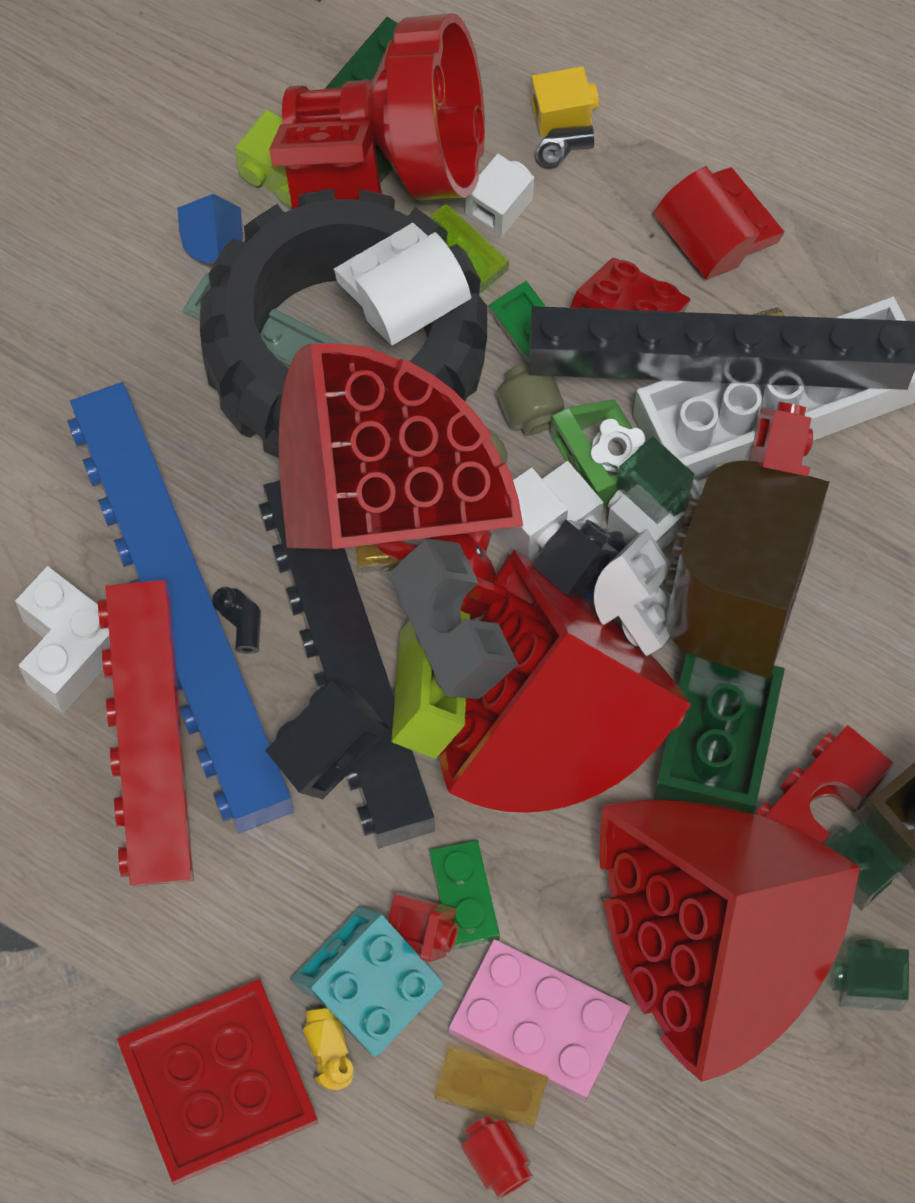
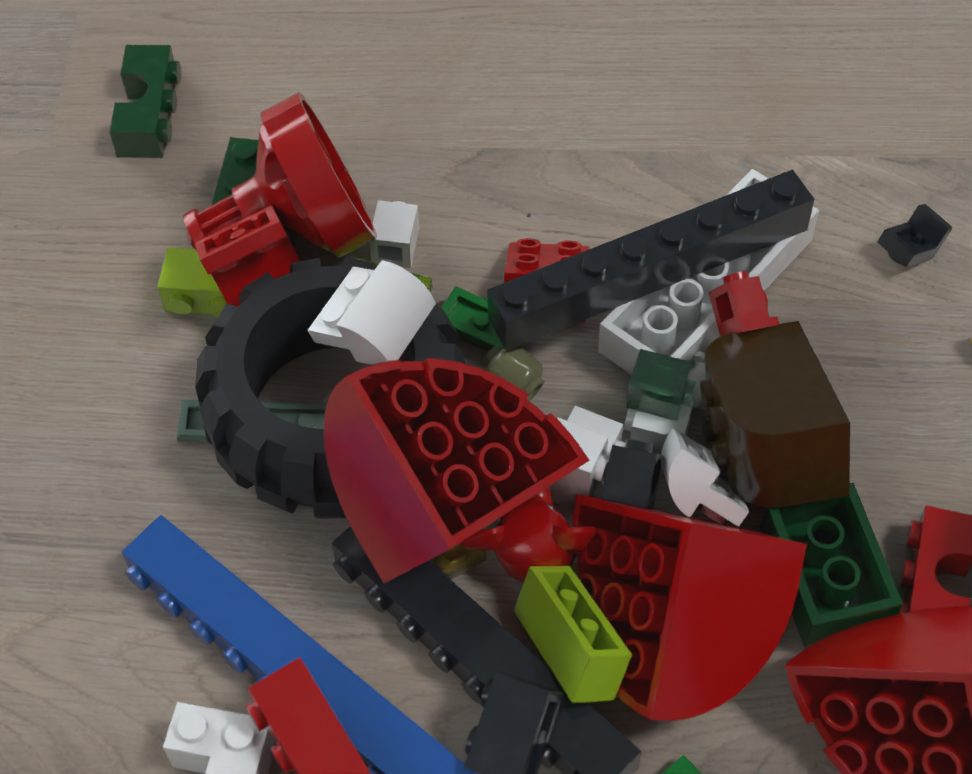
camera: 25 degrees left, 10 degrees down
blue brick [177,194,243,265] -> none
black arm [212,587,261,654] -> none
dark grey arch [389,538,518,699] -> none
yellow brick [530,66,599,137] -> none
black arm [536,125,594,169] -> none
bright green tile [550,399,661,507] -> none
white brick [591,419,645,473] -> none
red brick [653,166,785,280] -> none

